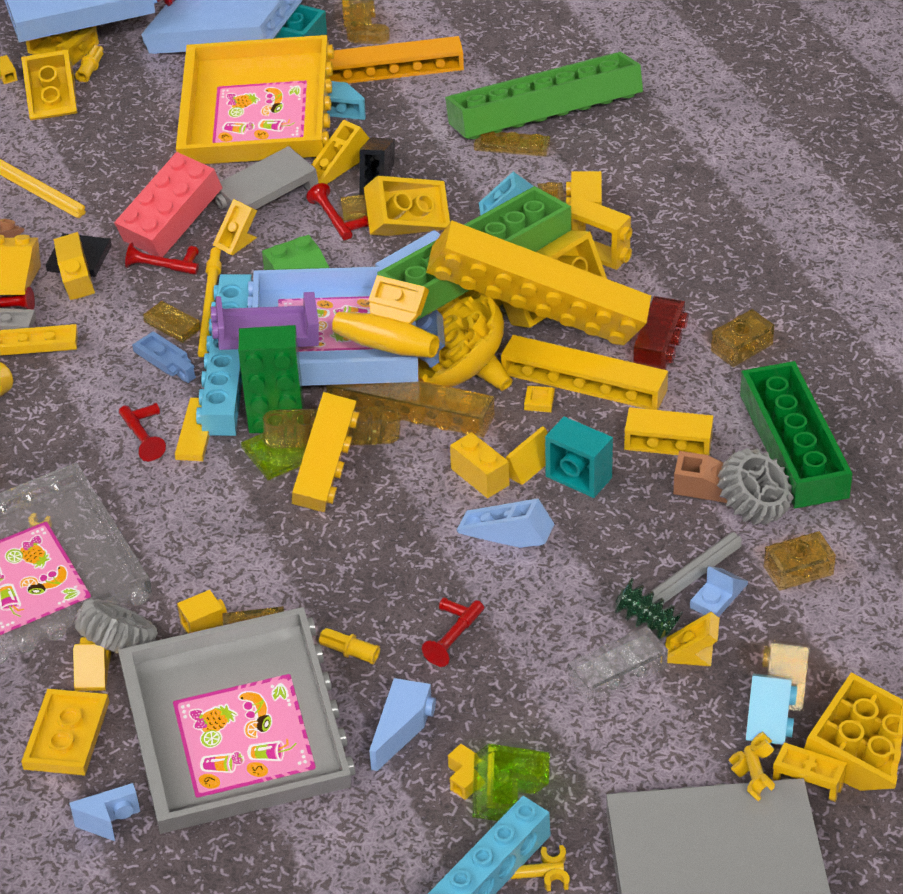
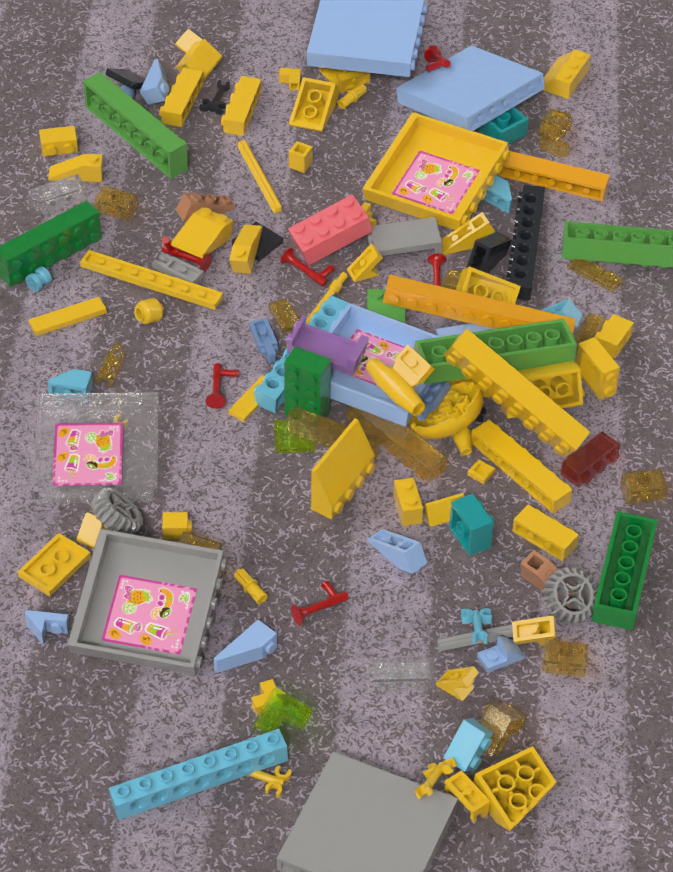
camera: 25 degrees right, 5 degrees up
yellow brick [291,392,360,512] -> none
clear green piece [614,577,683,642] -> none
none -> yellow brick [289,141,313,173]
none -> yellow slope [311,418,376,519]
none -> light orange brick [383,274,576,335]
none -> medium azure bar [461,608,492,644]
none -> black brick [506,185,545,300]
none -> yellow slope [512,616,556,646]

